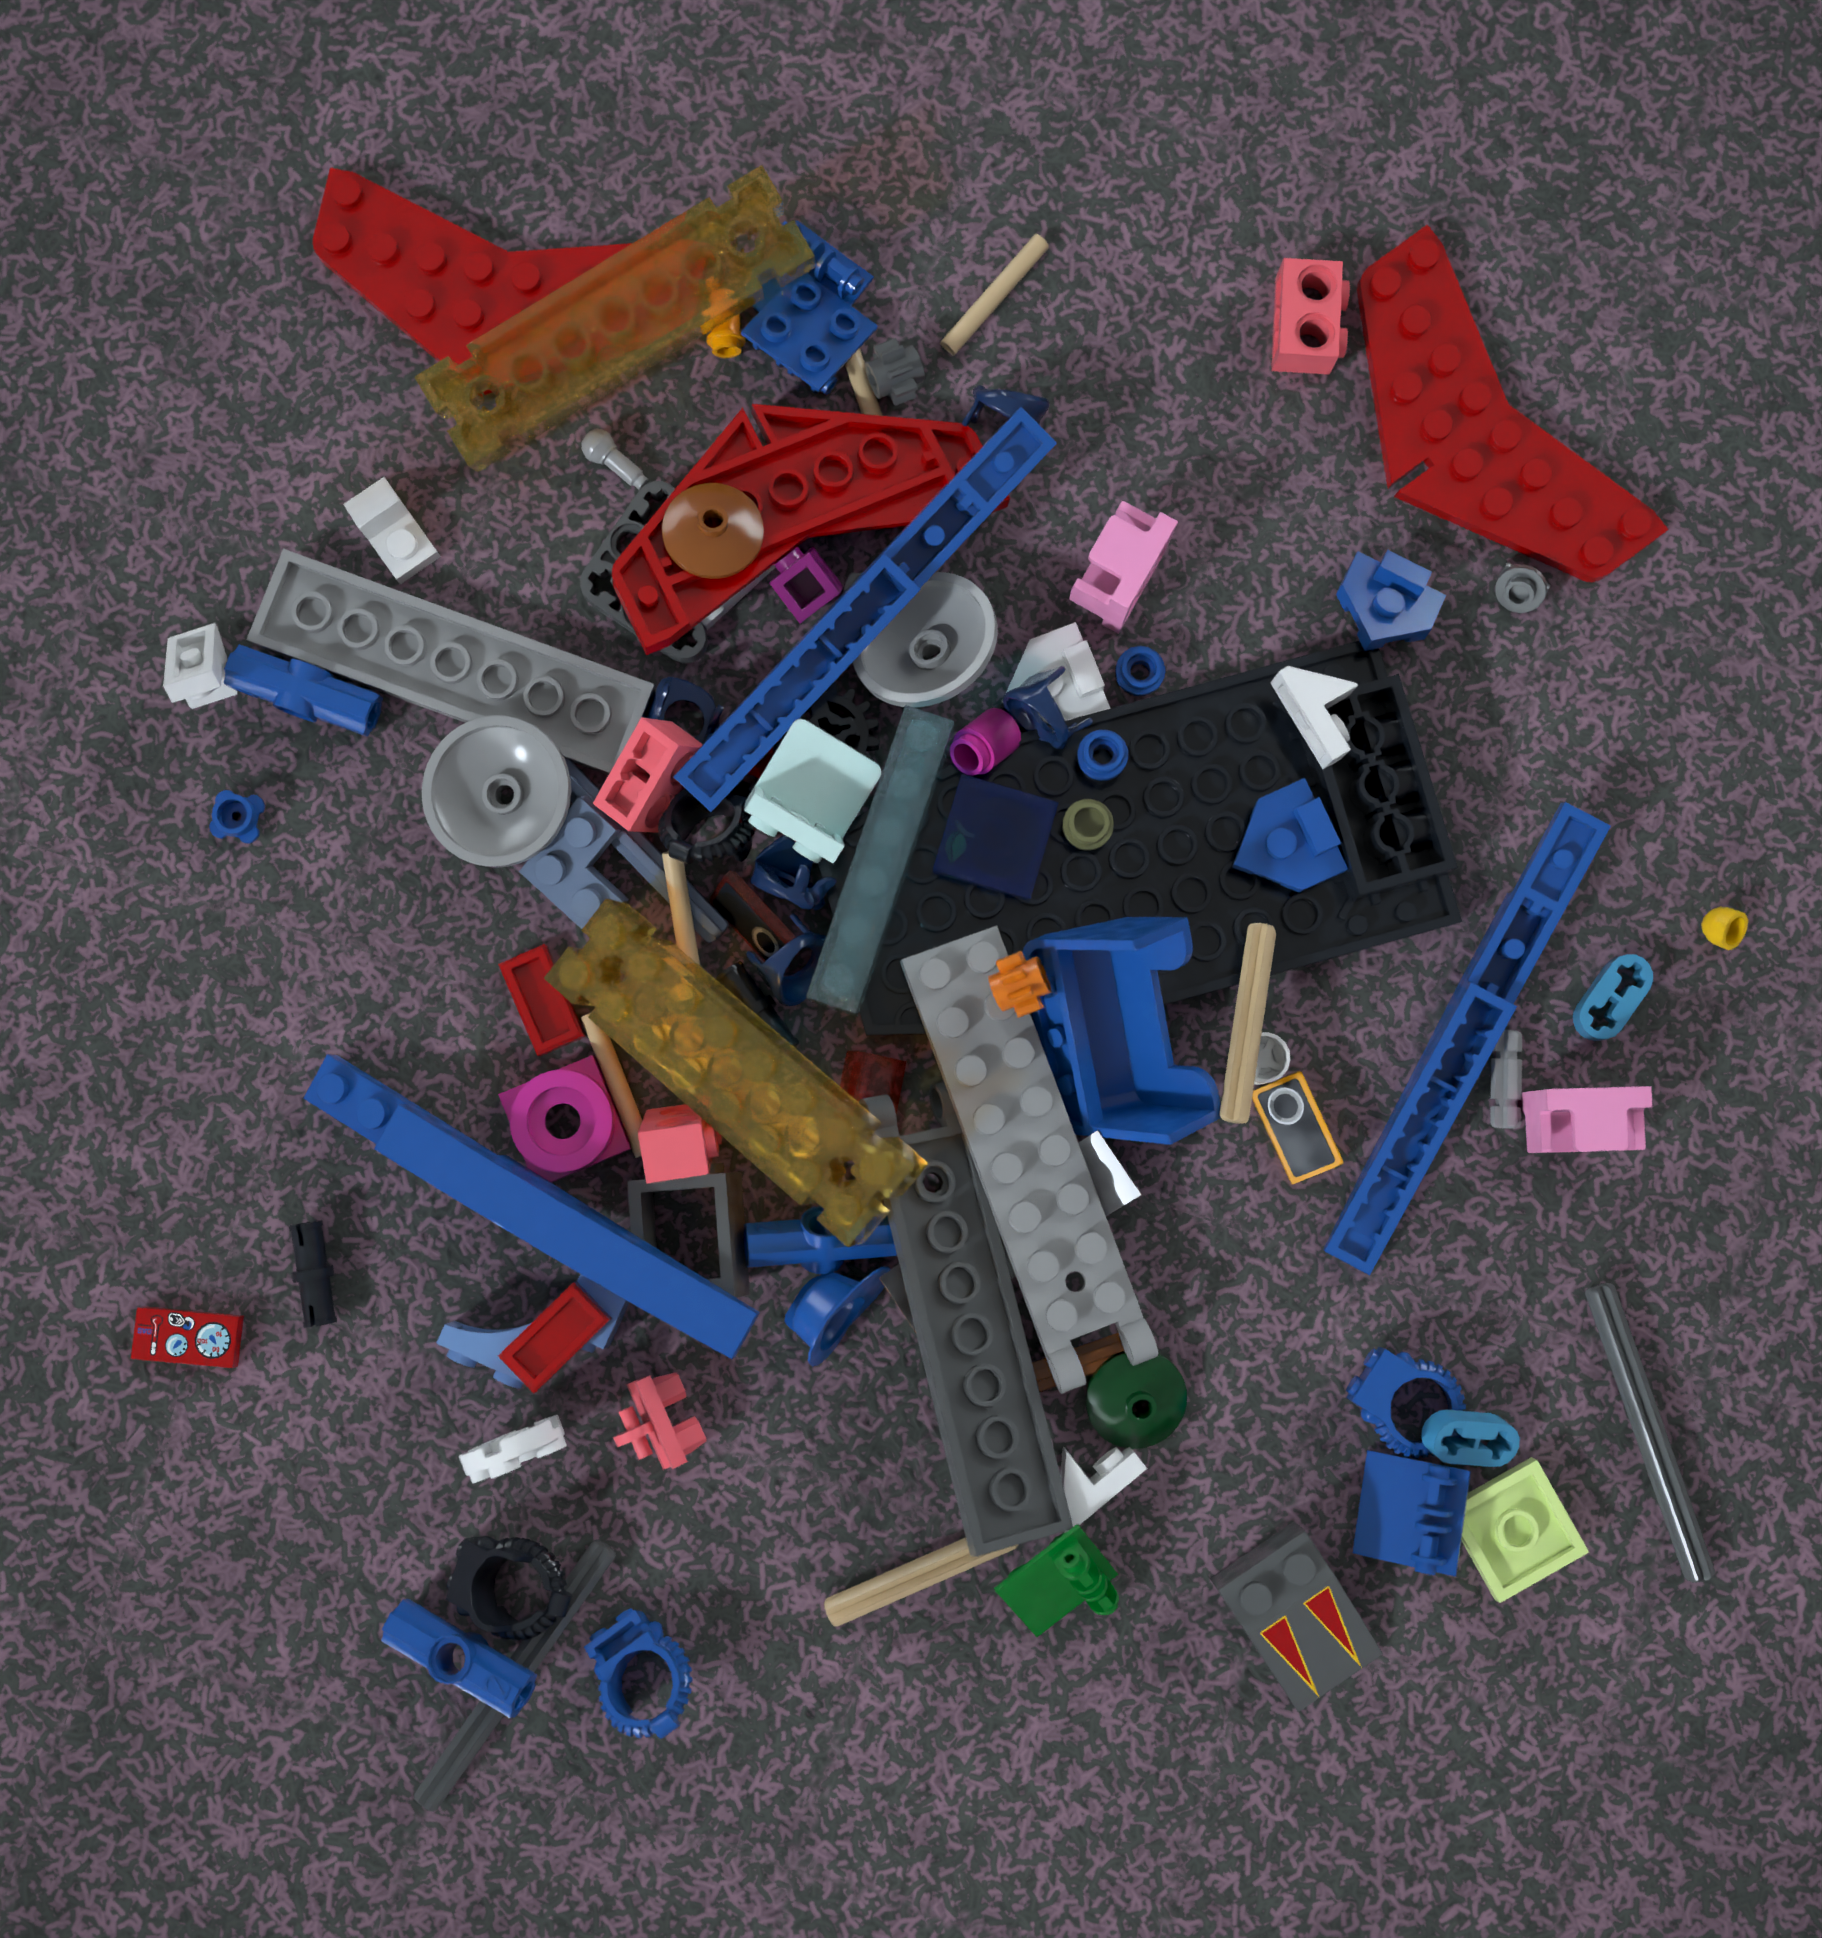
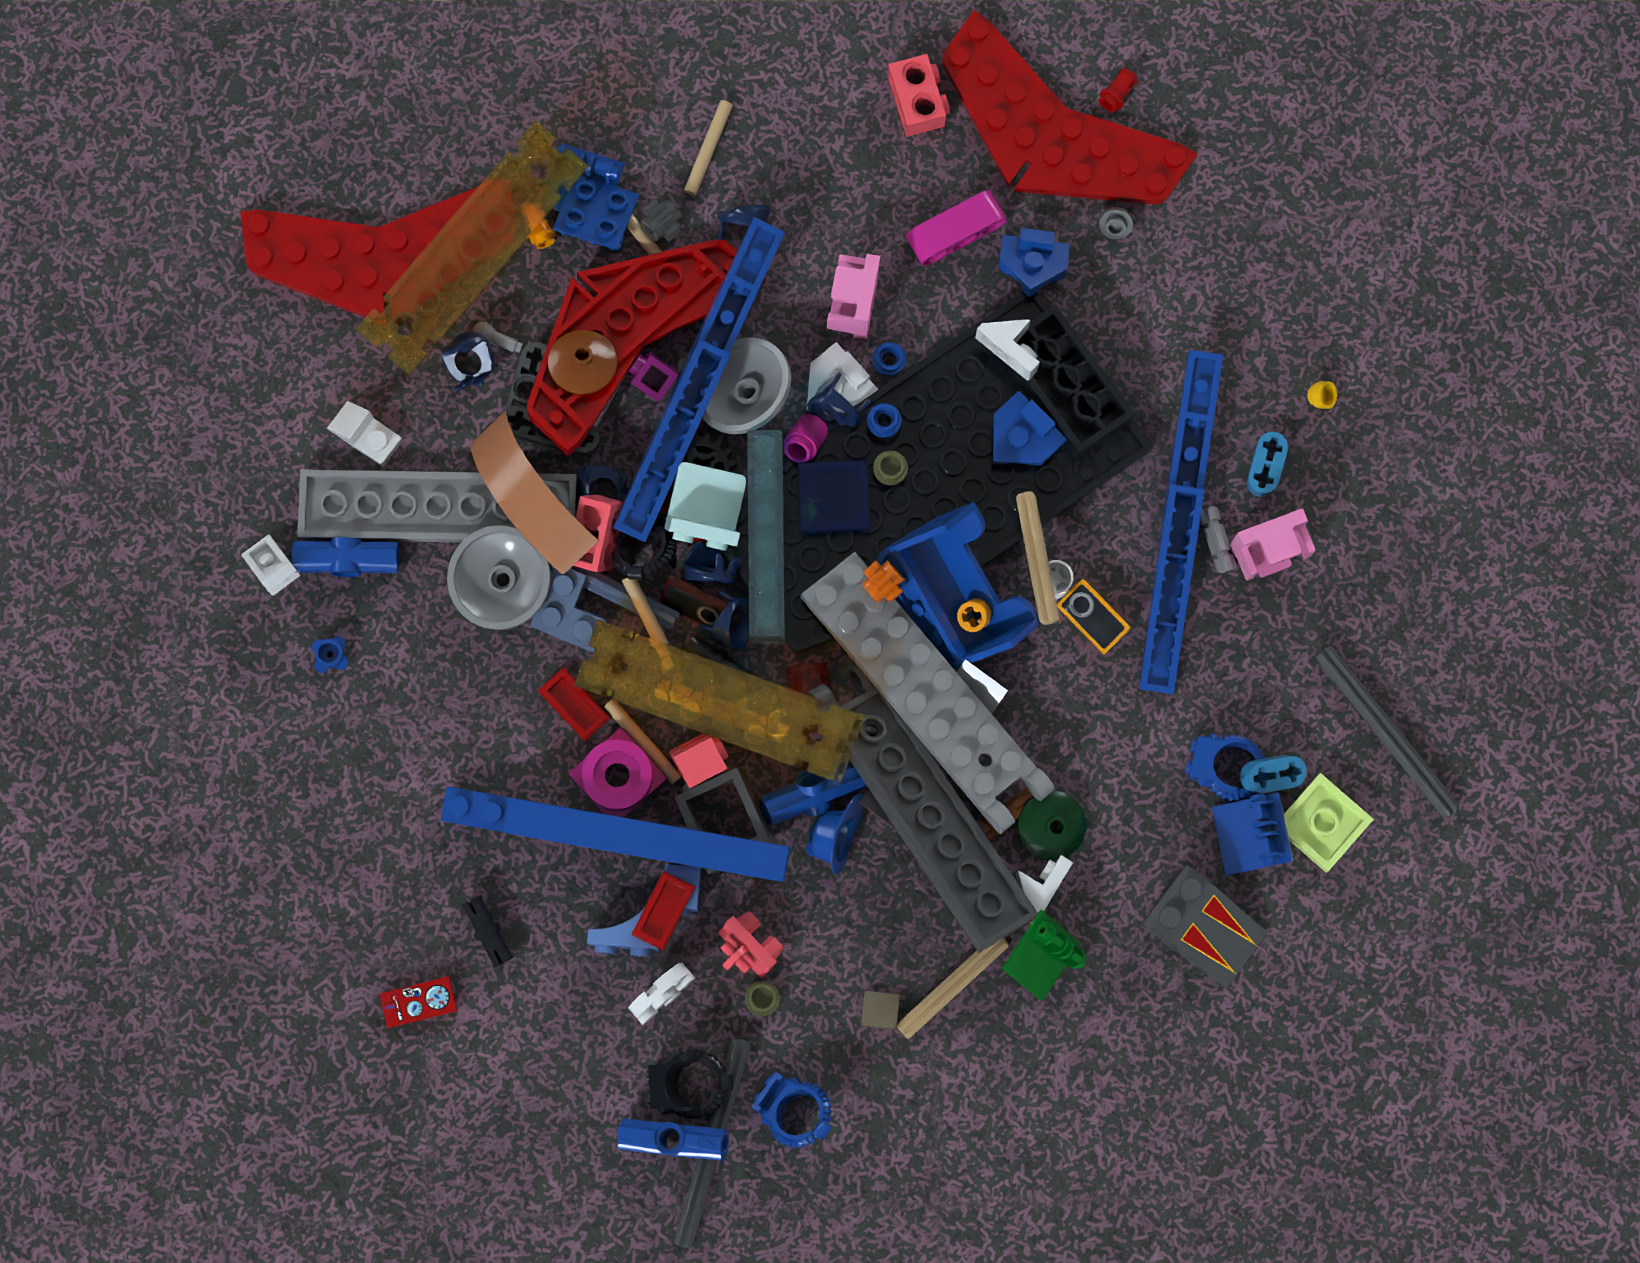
camera: 20 degrees left, 5 degrees down
none -> dark blue piece [440,331,495,392]
none -> nougat sticker [471,410,599,575]
none -> olive plate [745,981,780,1017]
none -> dark tan slope [860,991,900,1031]
none -> dark pink beam [905,190,1007,266]
none -> light orange bush [957,598,992,632]
none -> red pin [1098,68,1138,112]

